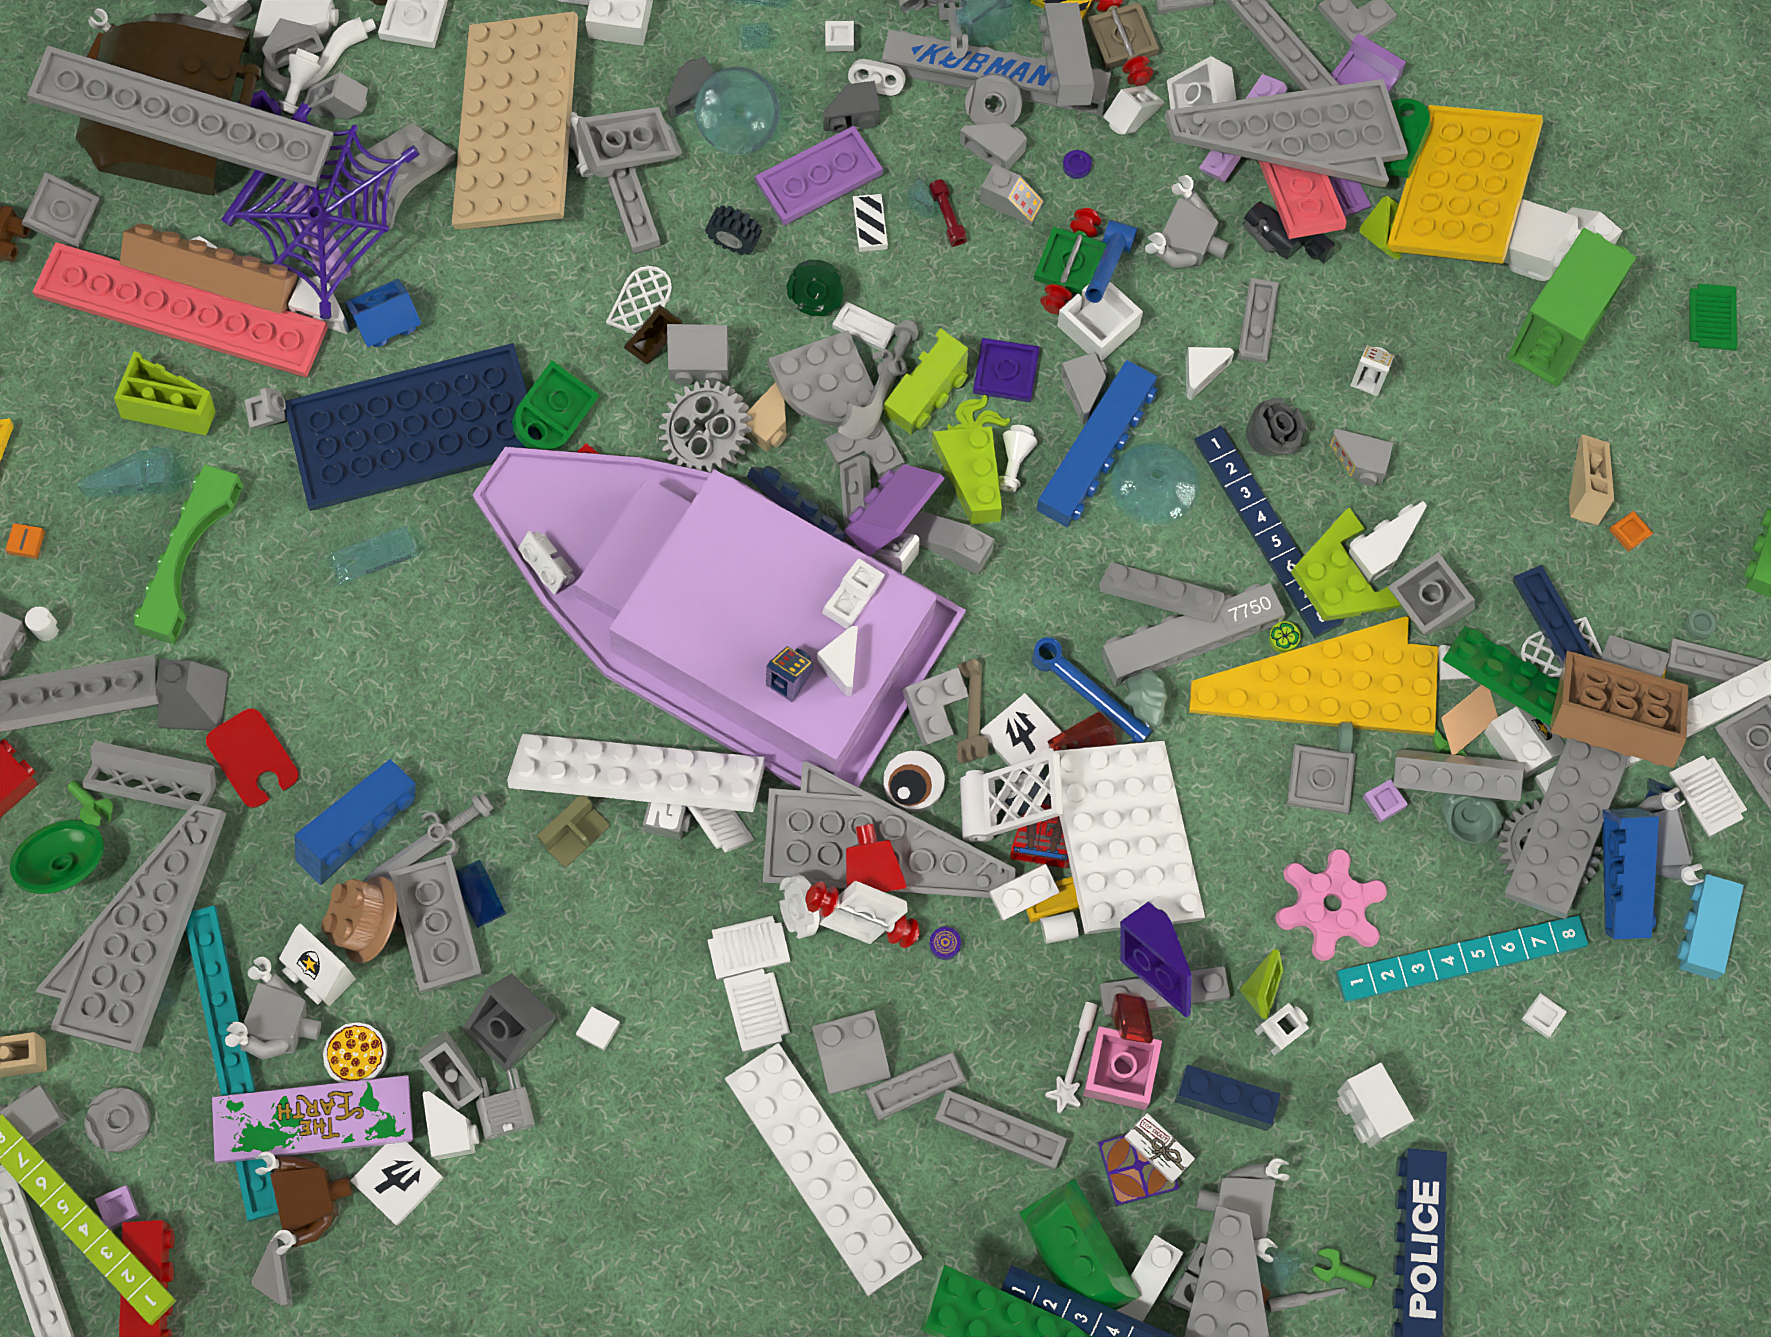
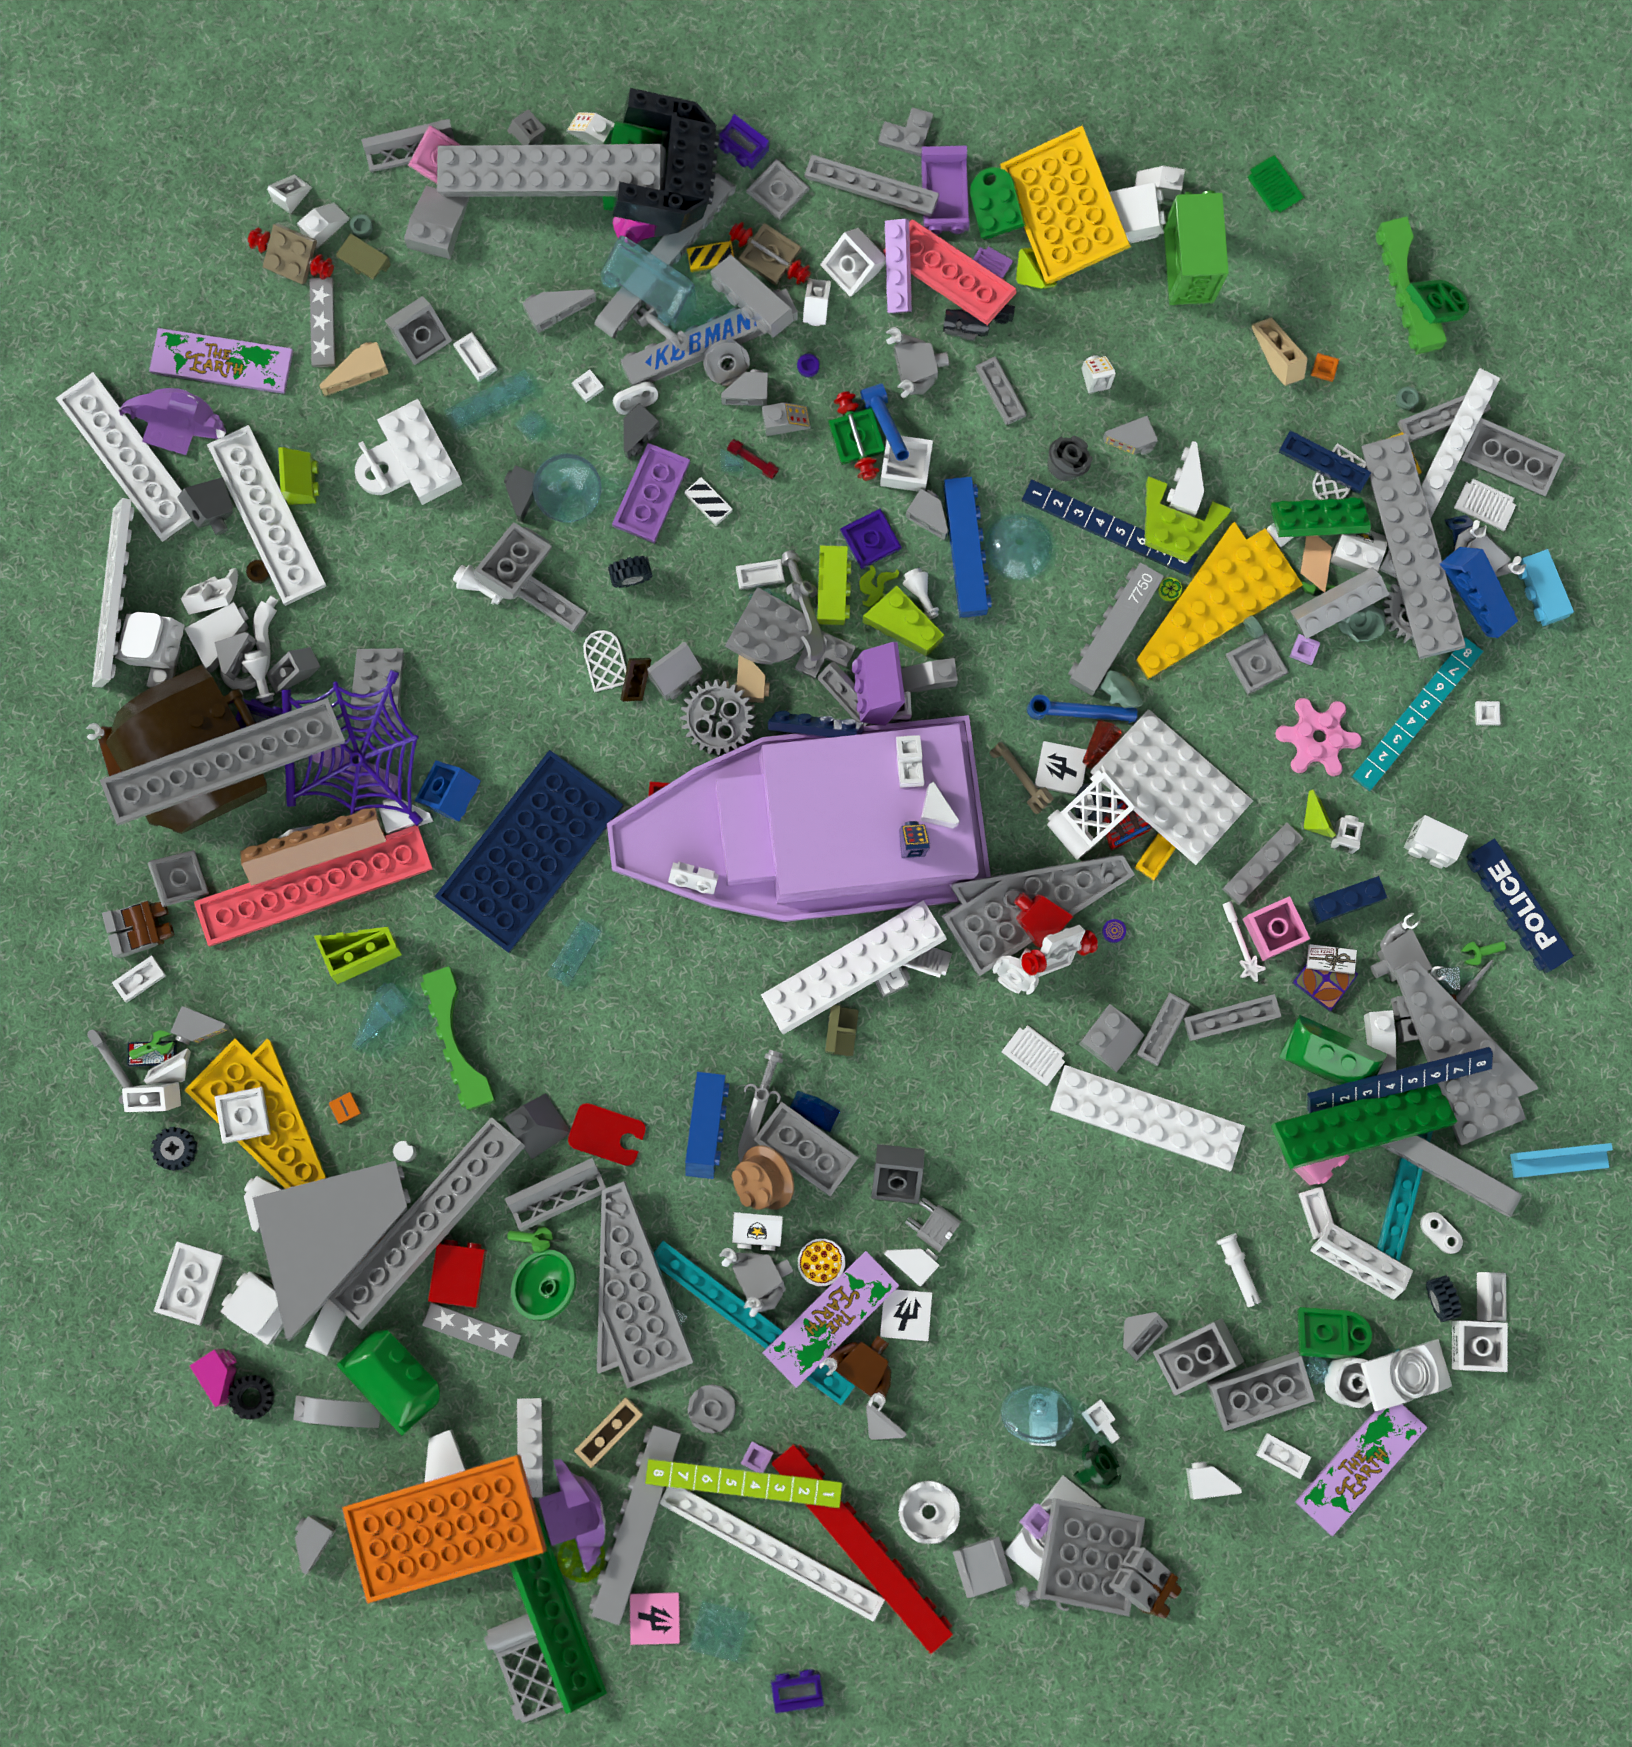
camera: 40 degrees left, 10 degrees up
light grey bracket [244,387,286,430] -> none
light grey slope [419,1031,484,1110] -> none
tan plate [452,11,579,229] -> none
green plate [512,360,600,451] -> none
white tile [576,1007,620,1051] -> none
white window [708,915,790,980] -> none
dark green tile [786,260,846,316] -> none
tile [883,751,945,812] -> none
light grey plate [901,668,969,746] -> none
white plate [988,864,1059,920] -> none
white piece [1040,912,1079,944] -> none
light grey plate [1099,562,1224,623] -> none
clear red slope [1110,993,1153,1044] -> none
dark purple slope [1120,901,1192,1018] -> none
light grey wing [1164,79,1408,187] -> none
white slope [1186,347,1234,400] -> none
light grey slope [1388,552,1475,635] -> none
medium nougat slope [1550,651,1688,768] -> none

